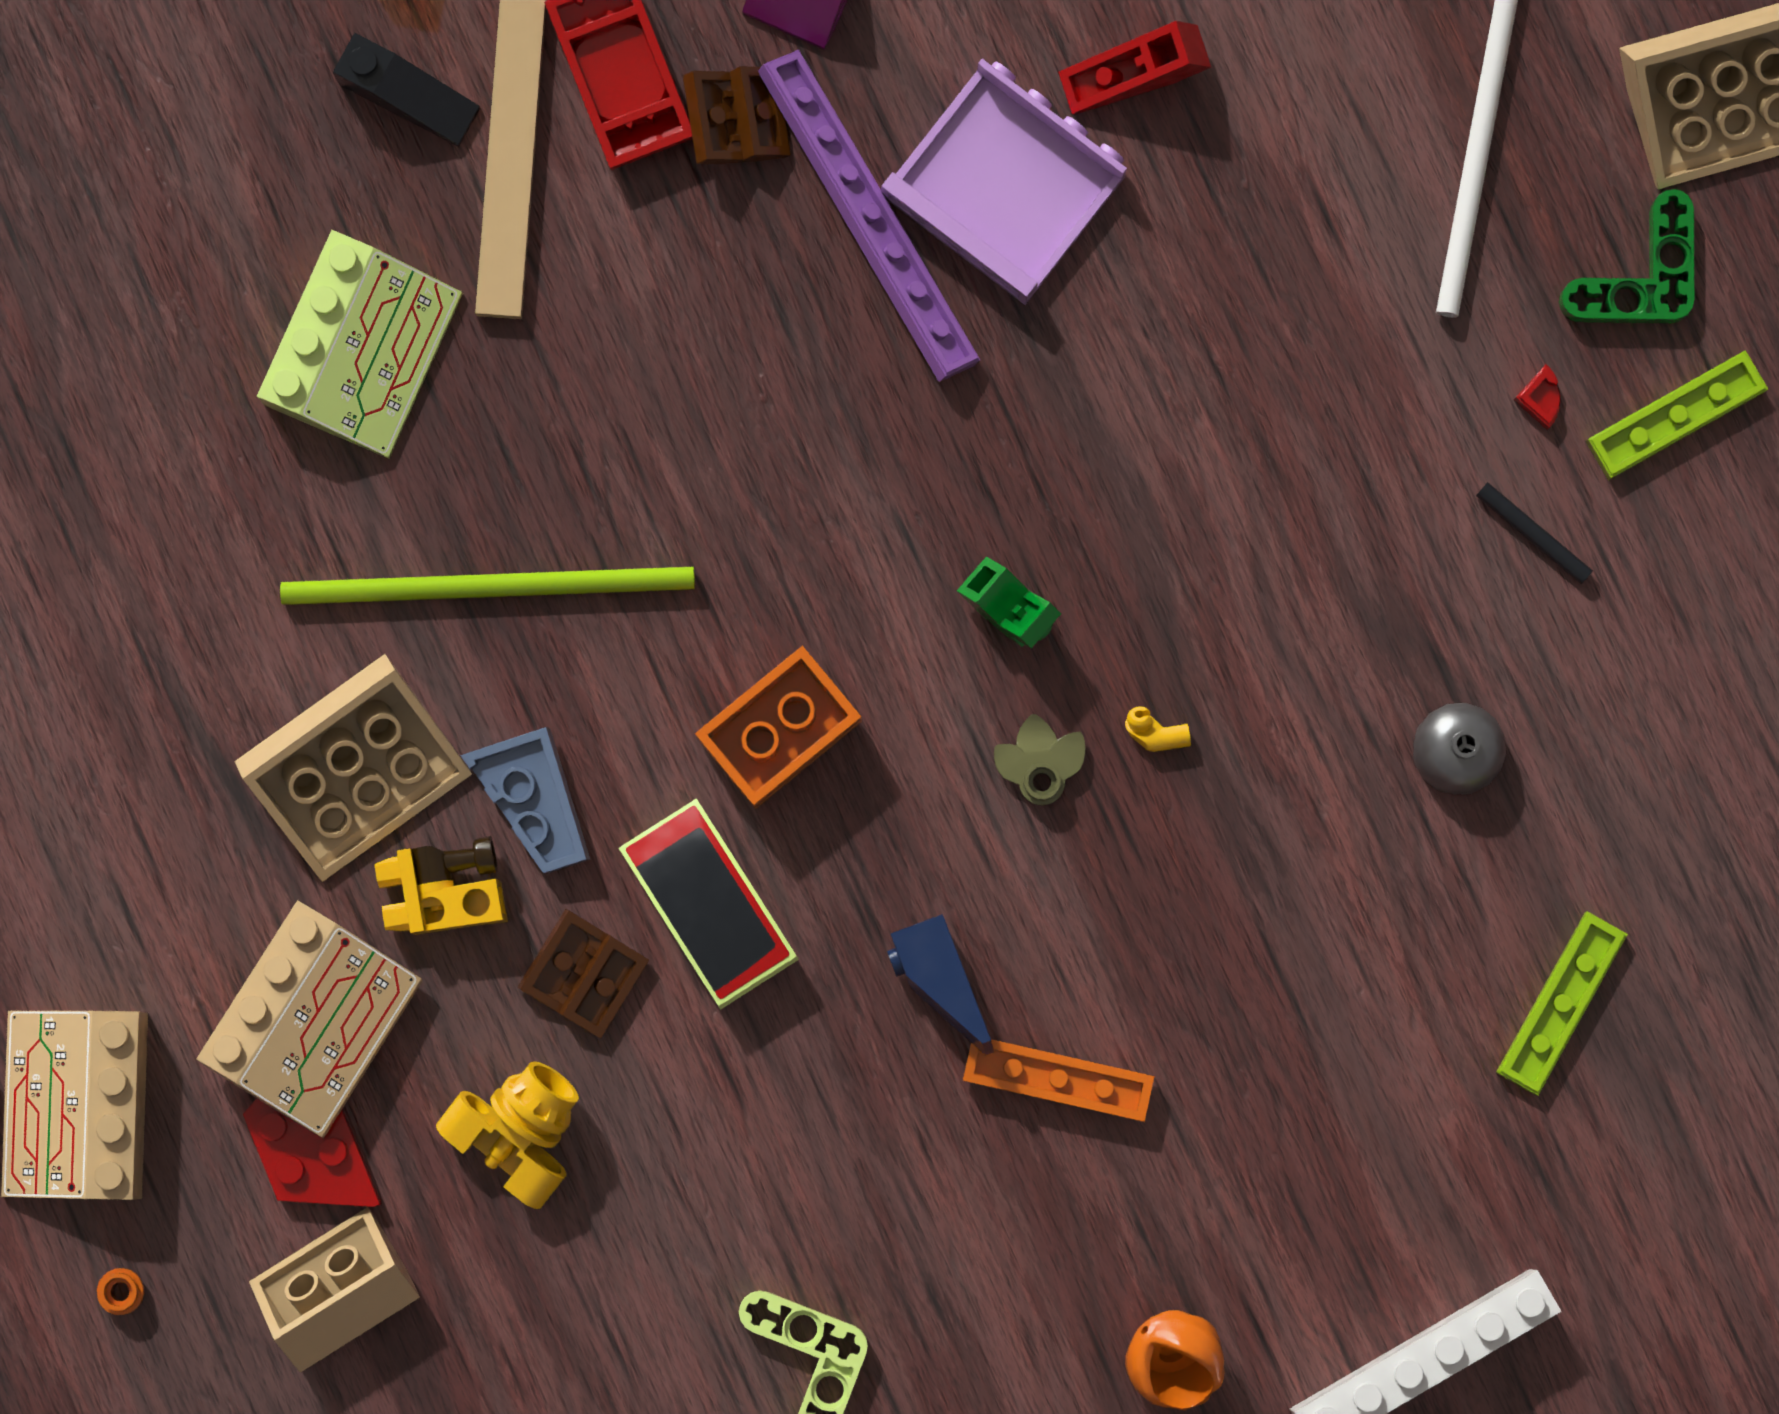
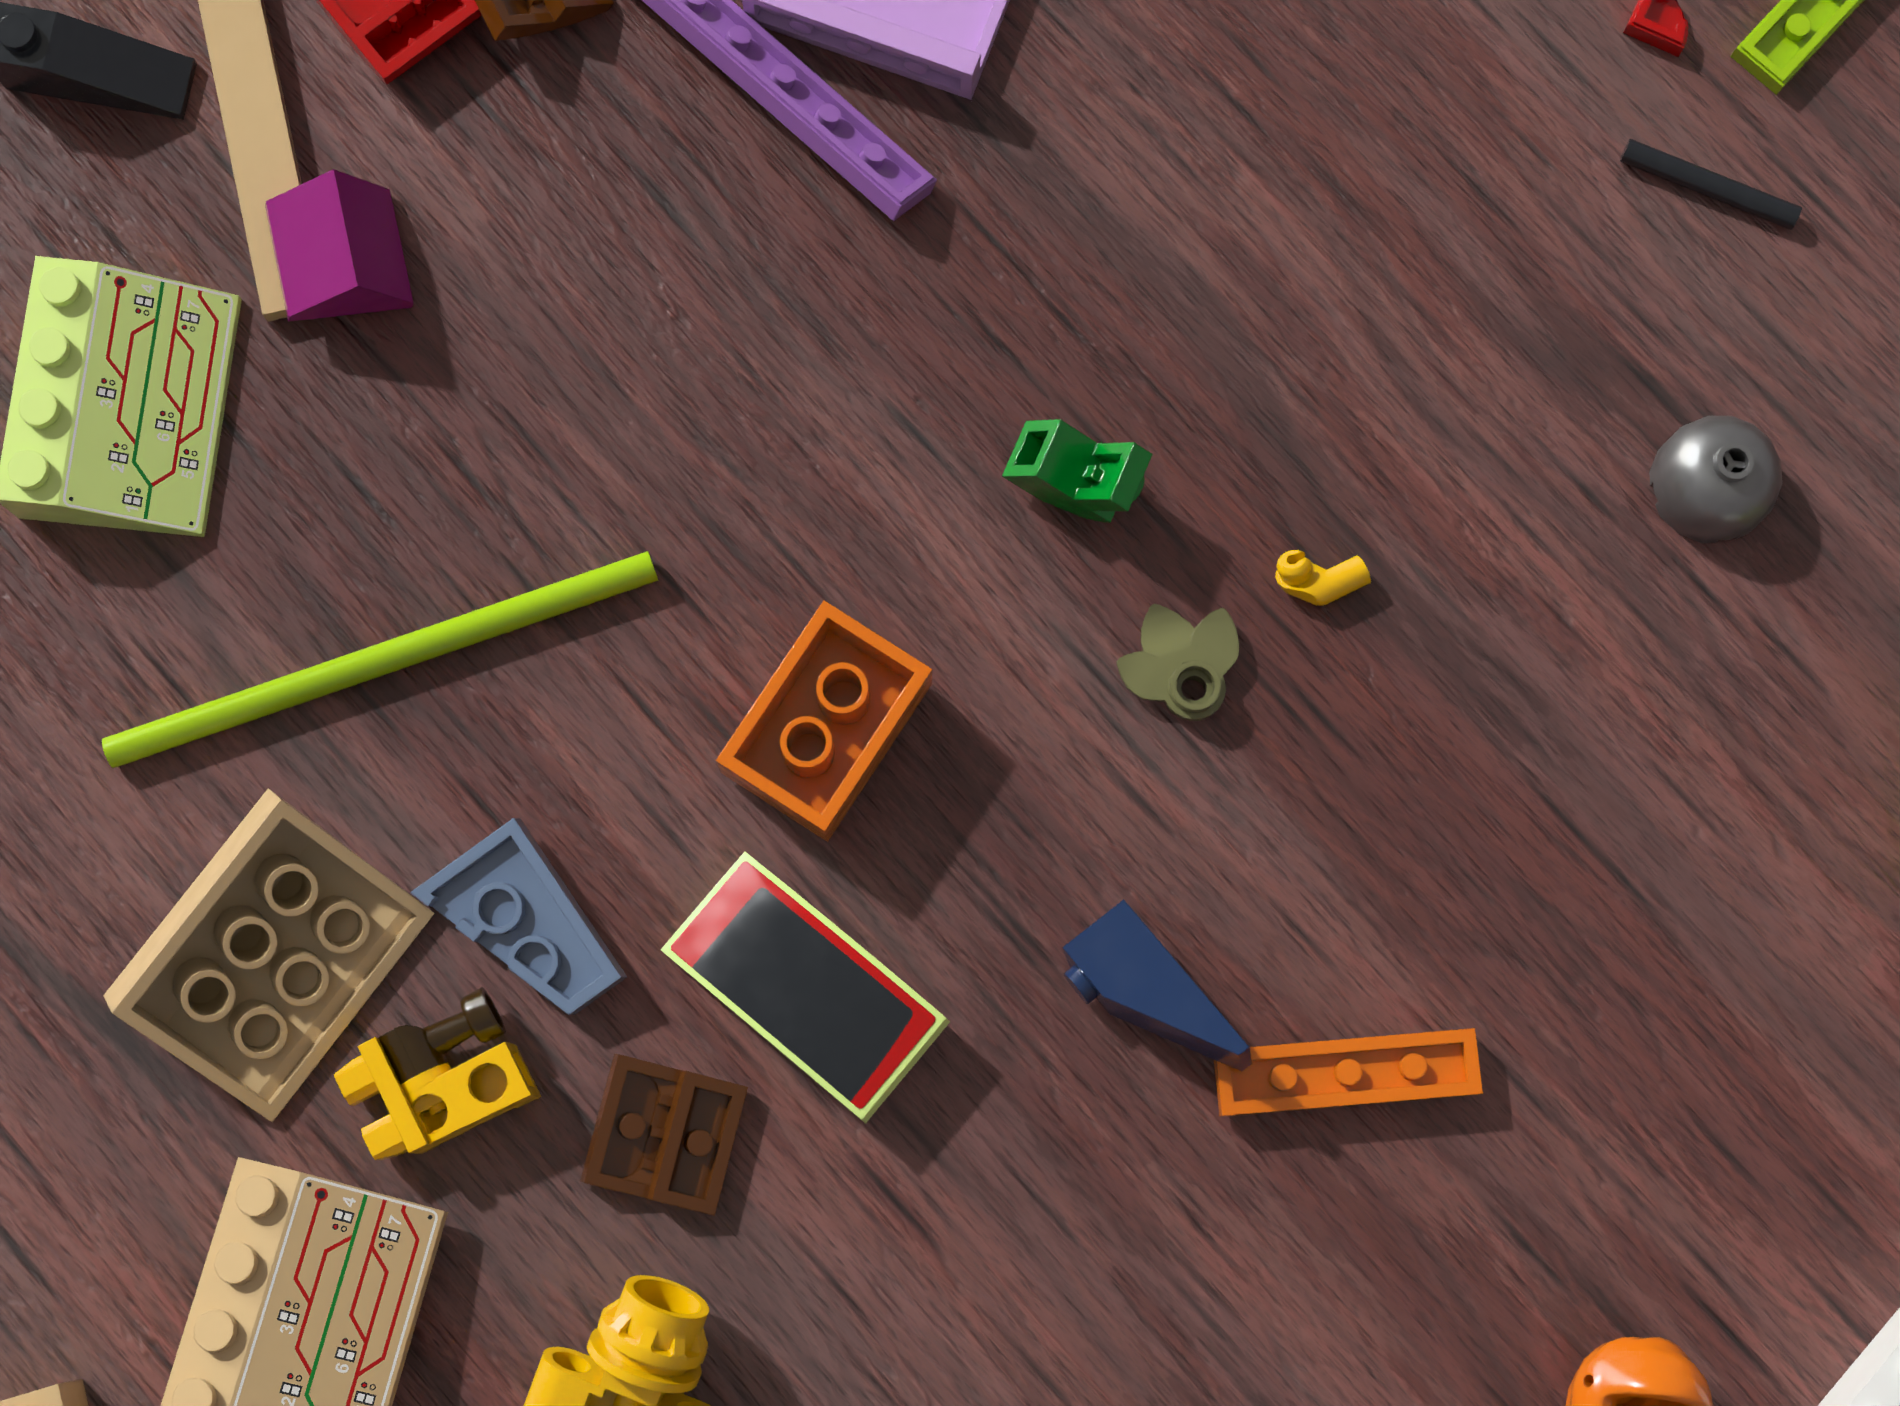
camera: 20 degrees left, 5 degrees down
none -> magenta slope [265,169,413,322]

